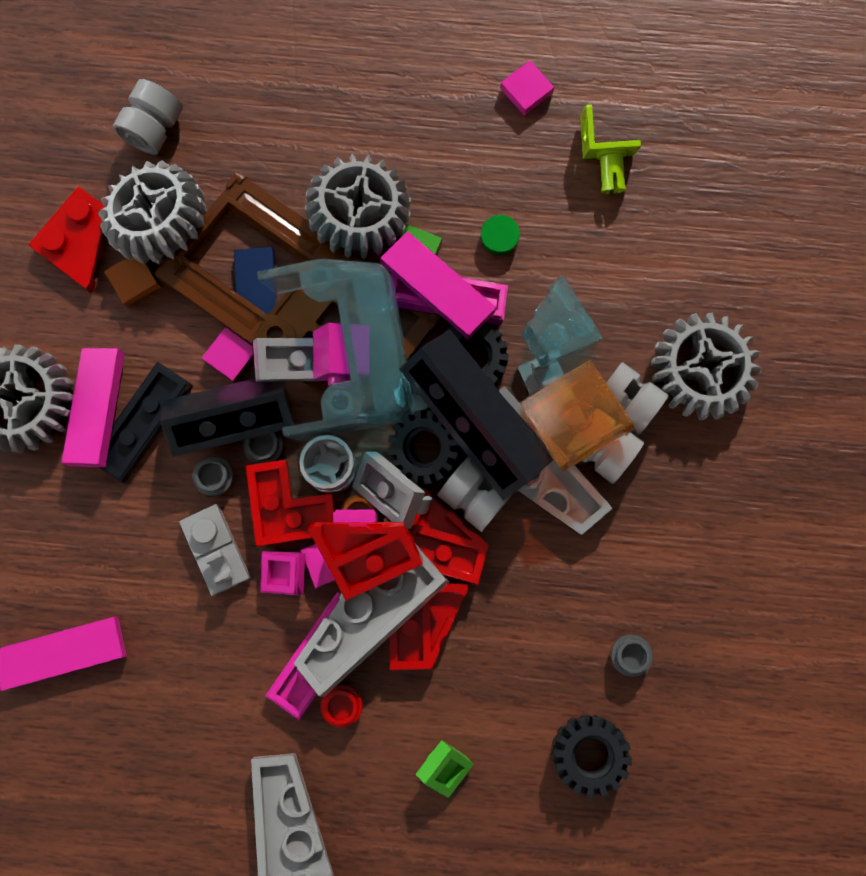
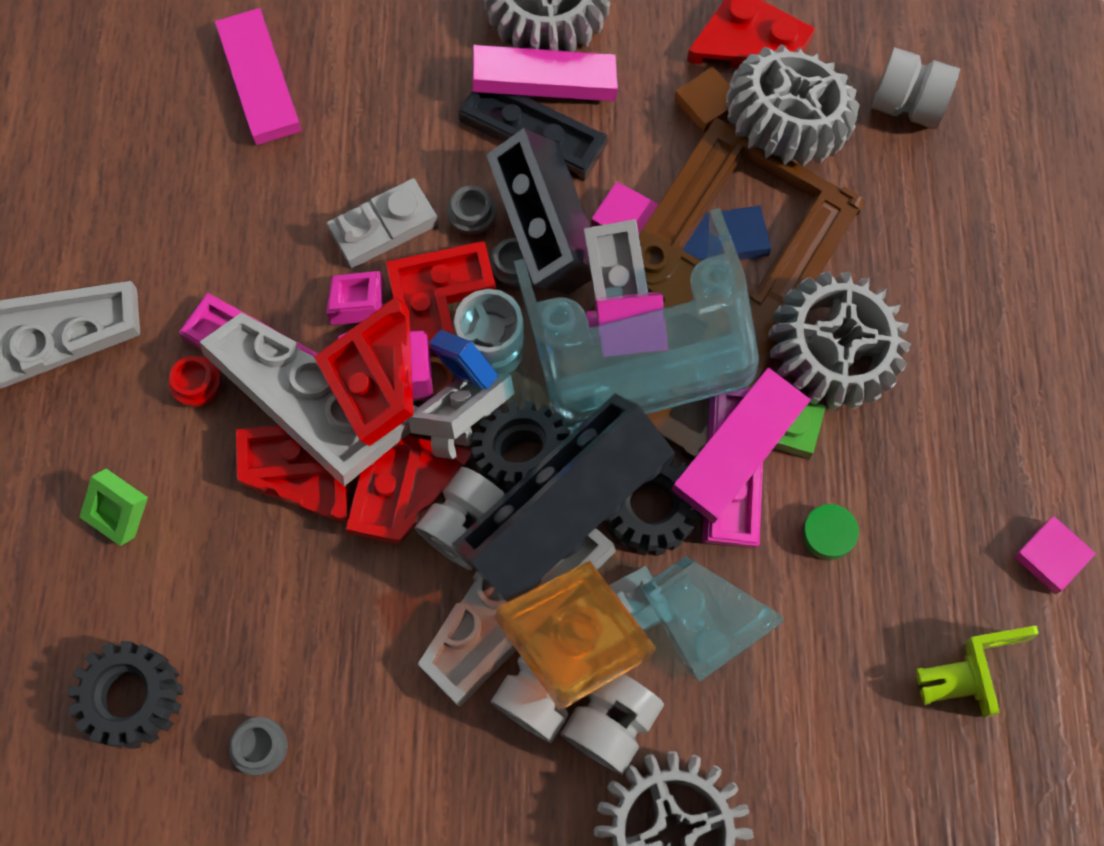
camera: 85 degrees right, 10 degrees down
none -> blue tile [429,330,499,389]

